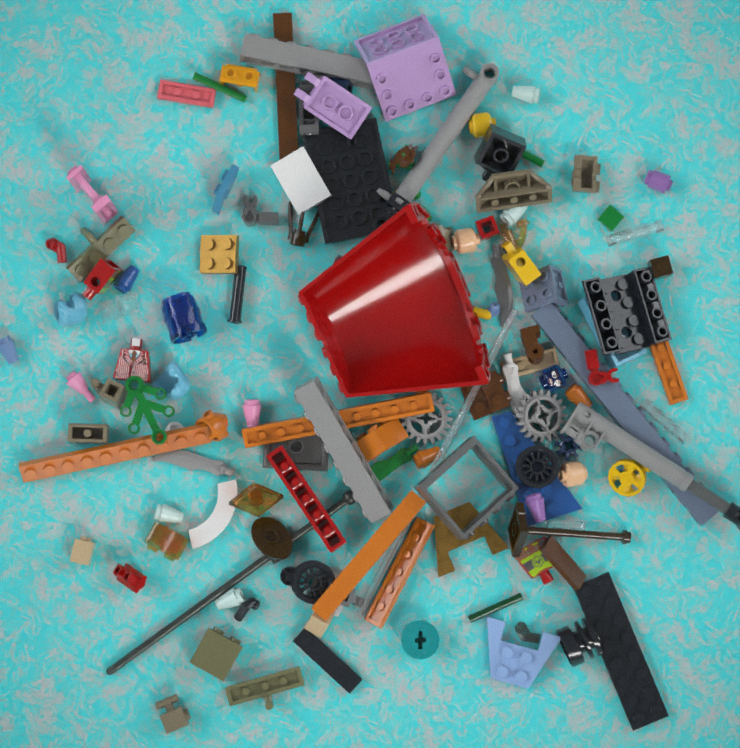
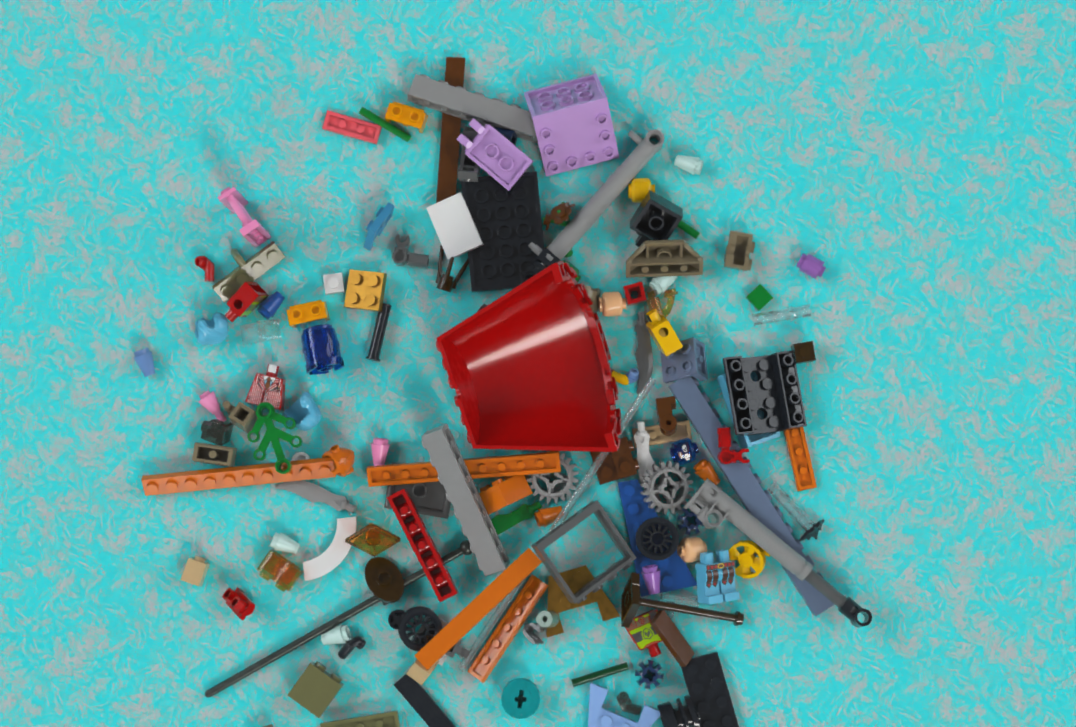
camera: 15 degrees right, 0 degrees up
none -> clear smoke brick [201,419,234,446]
none -> light orange window [286,300,330,328]
none -> white plate [323,273,345,295]
none -> leg [523,610,559,644]
none -> dark blue piece [635,660,664,689]
none -> medium azure hips [695,549,740,605]
none -> black piece [799,519,825,541]

